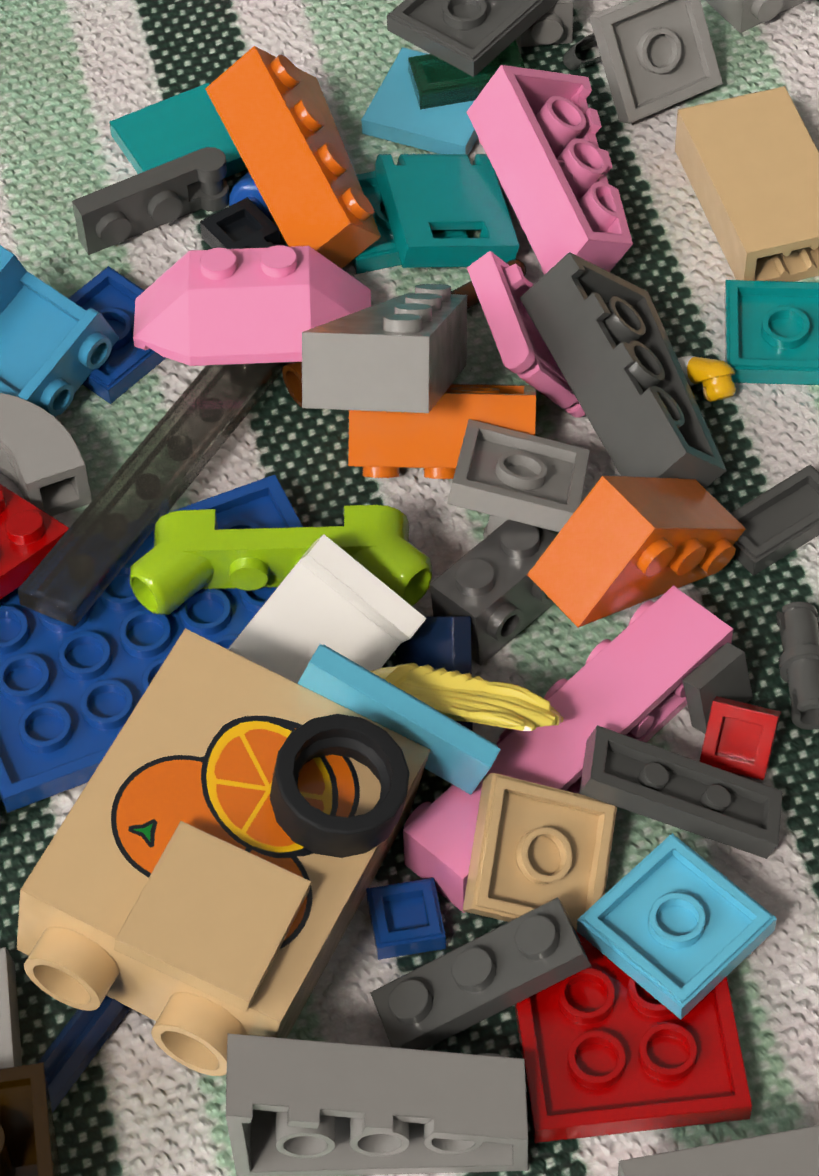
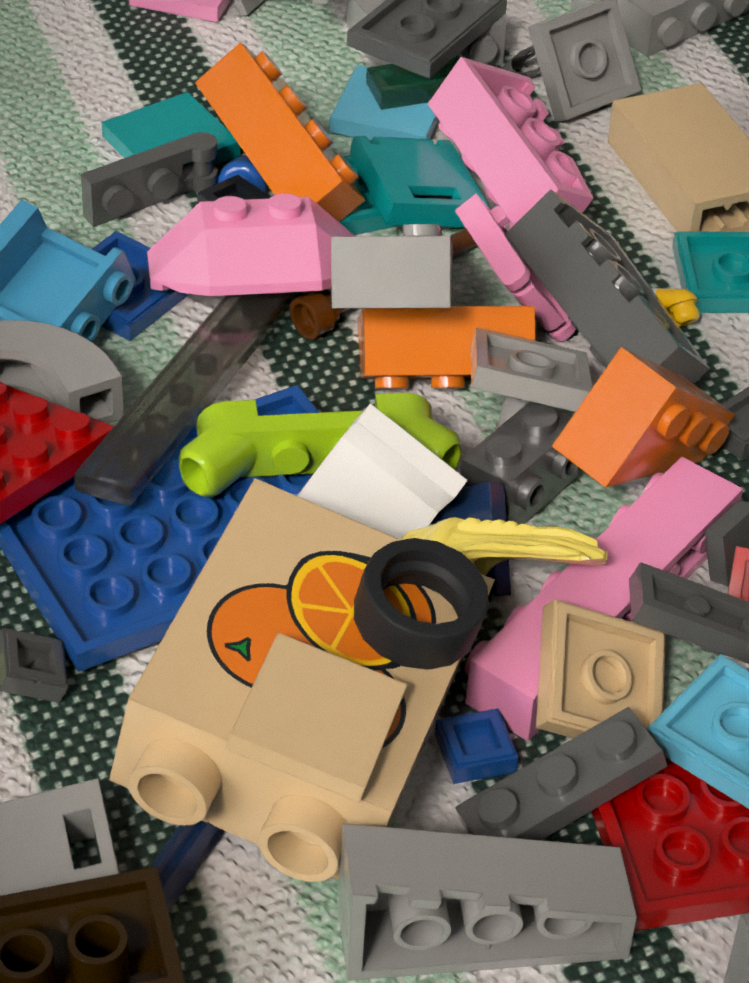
camera: 10 degrees left, 10 degrees down
medium azure tile [297,644,501,795] -> none

